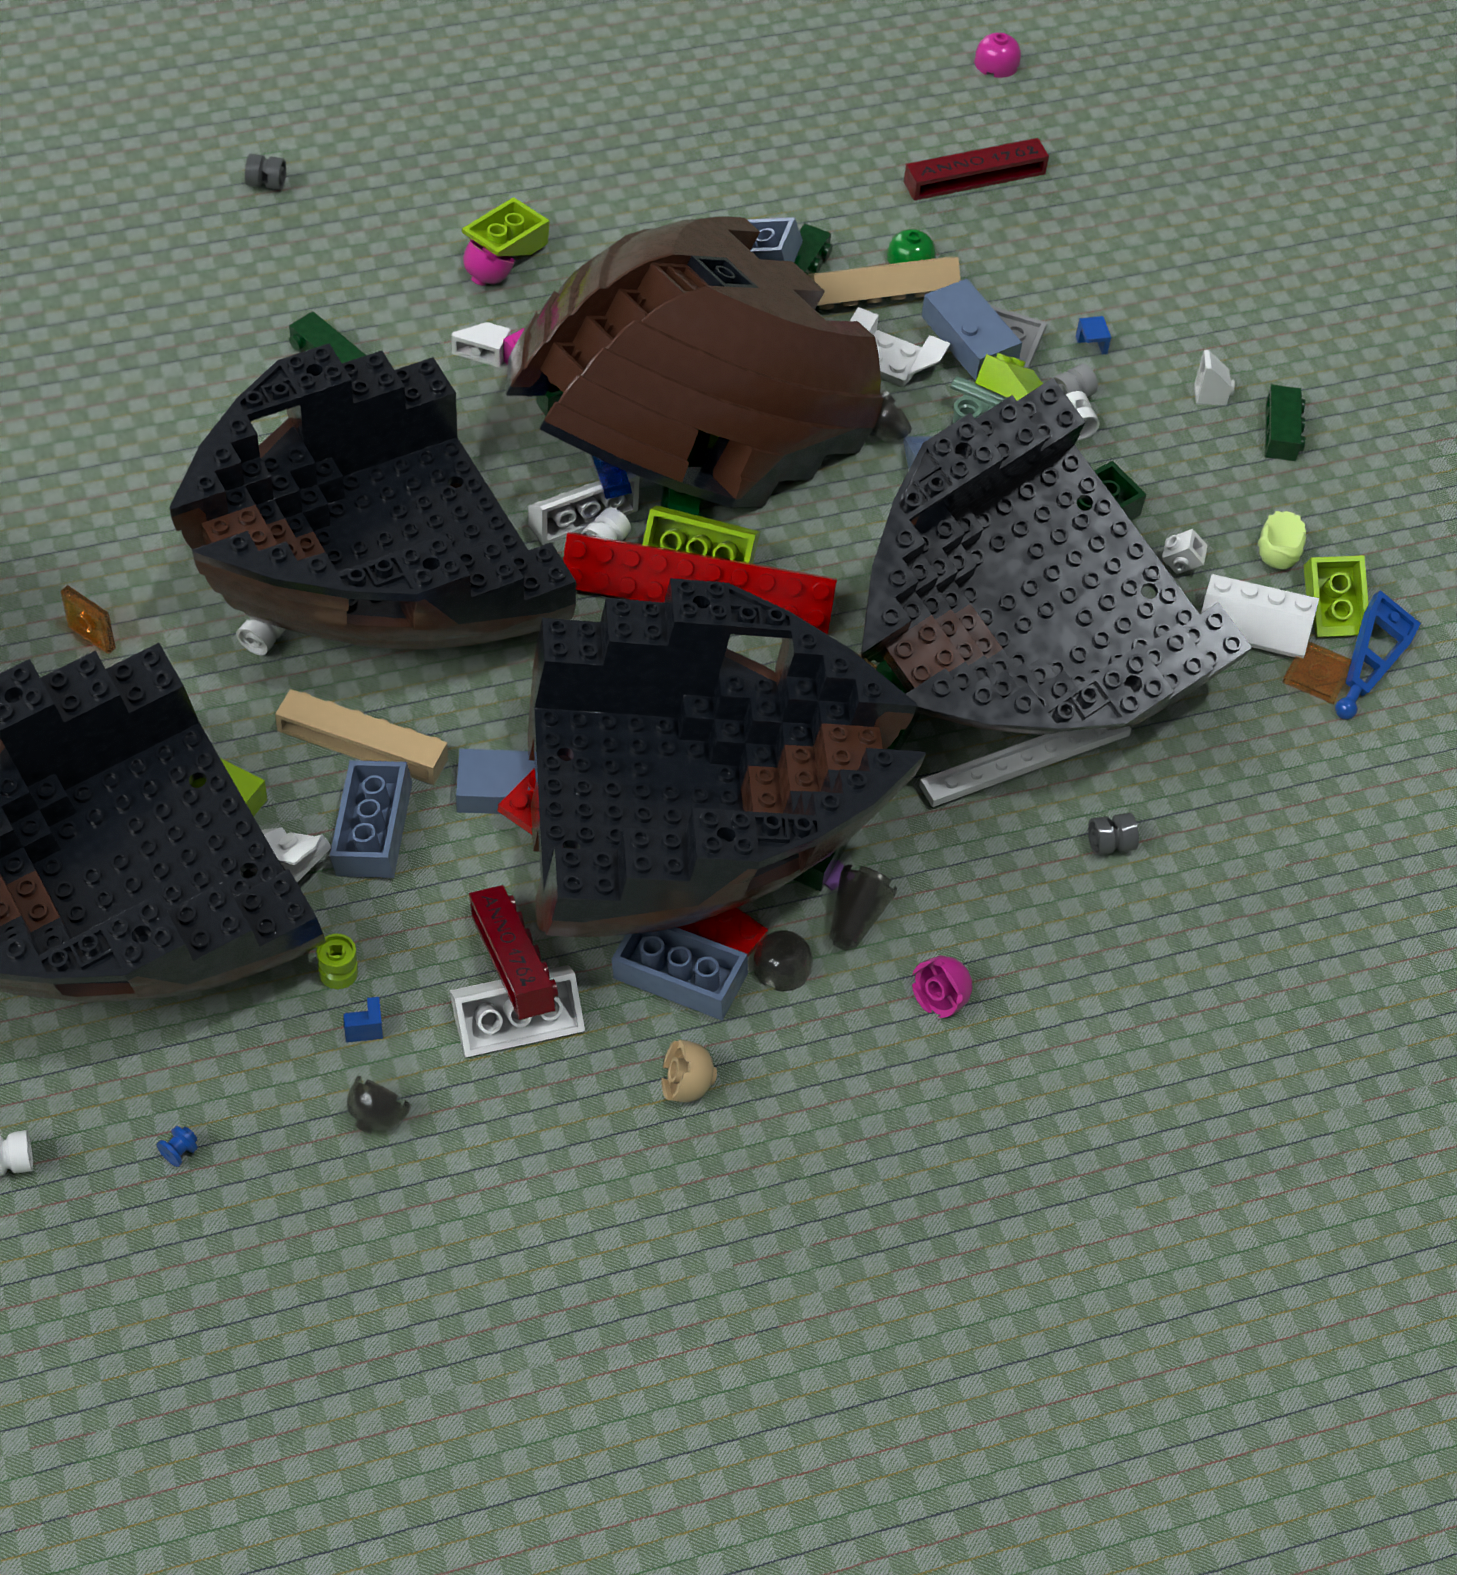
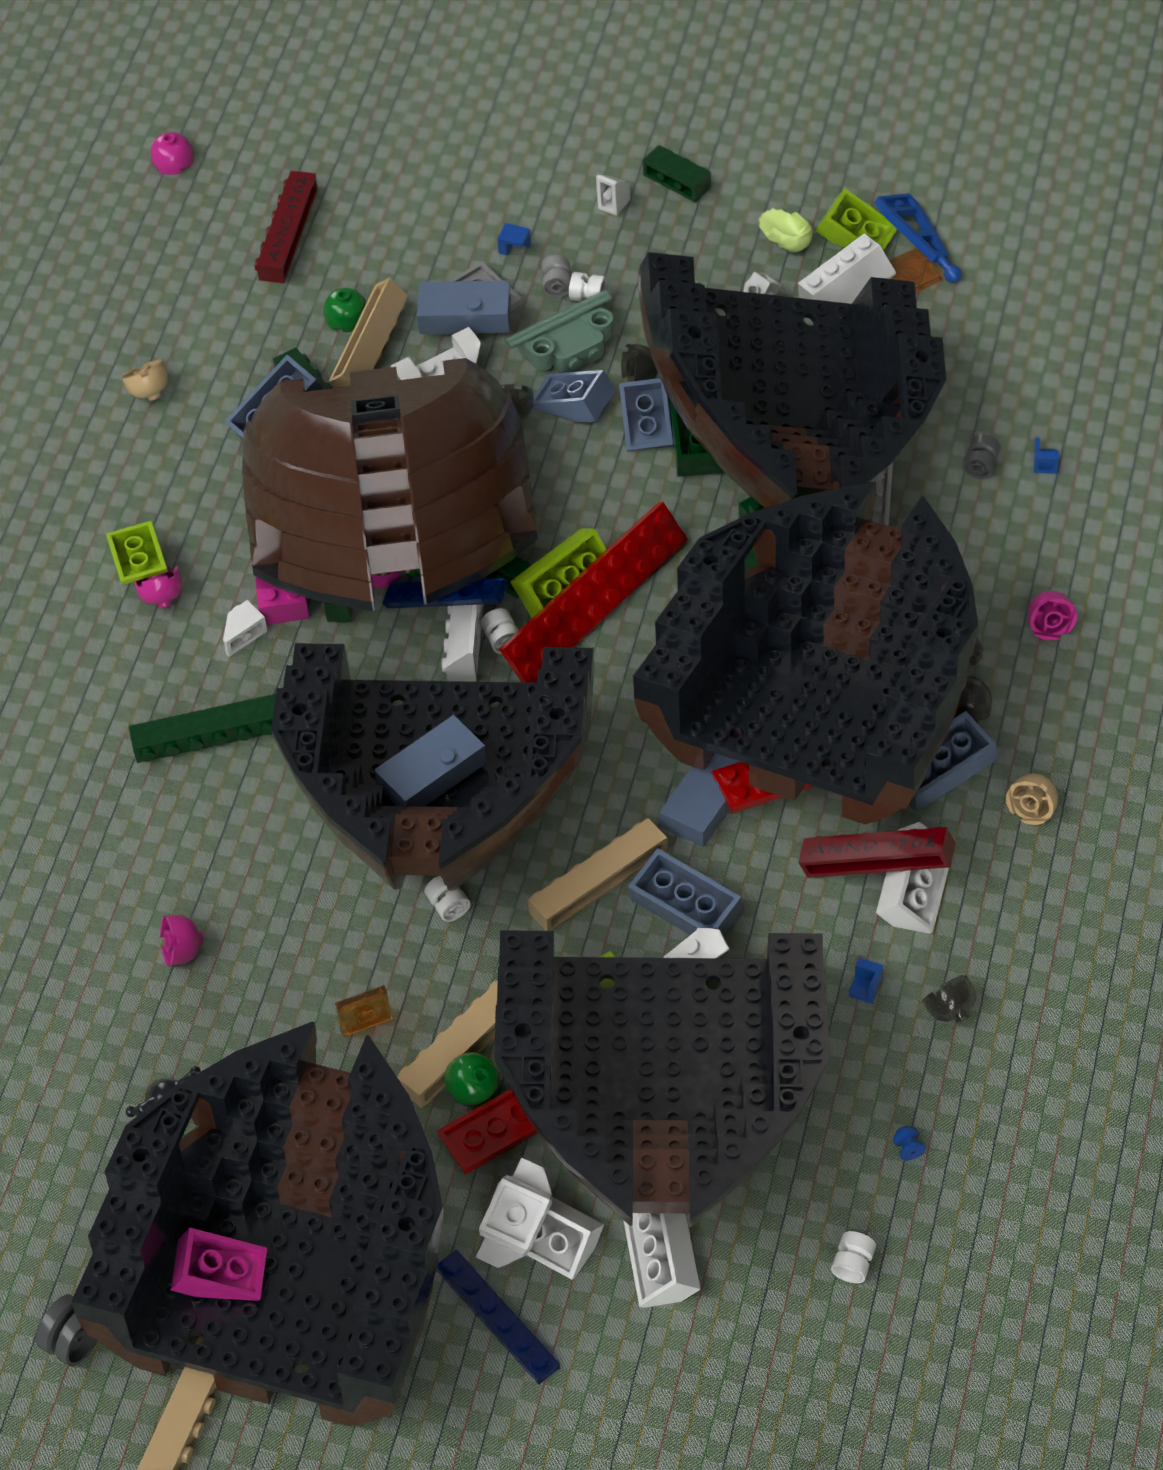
camera: 50 degrees left, 0 degrees up
lime slope [975,353,1043,401] -> none
none -> tan cylinder [121,359,168,401]
none -> dark pink cylinder [160,915,204,966]
none -> sand blue brick [374,715,487,807]
none -> blue panel [1034,437,1059,474]

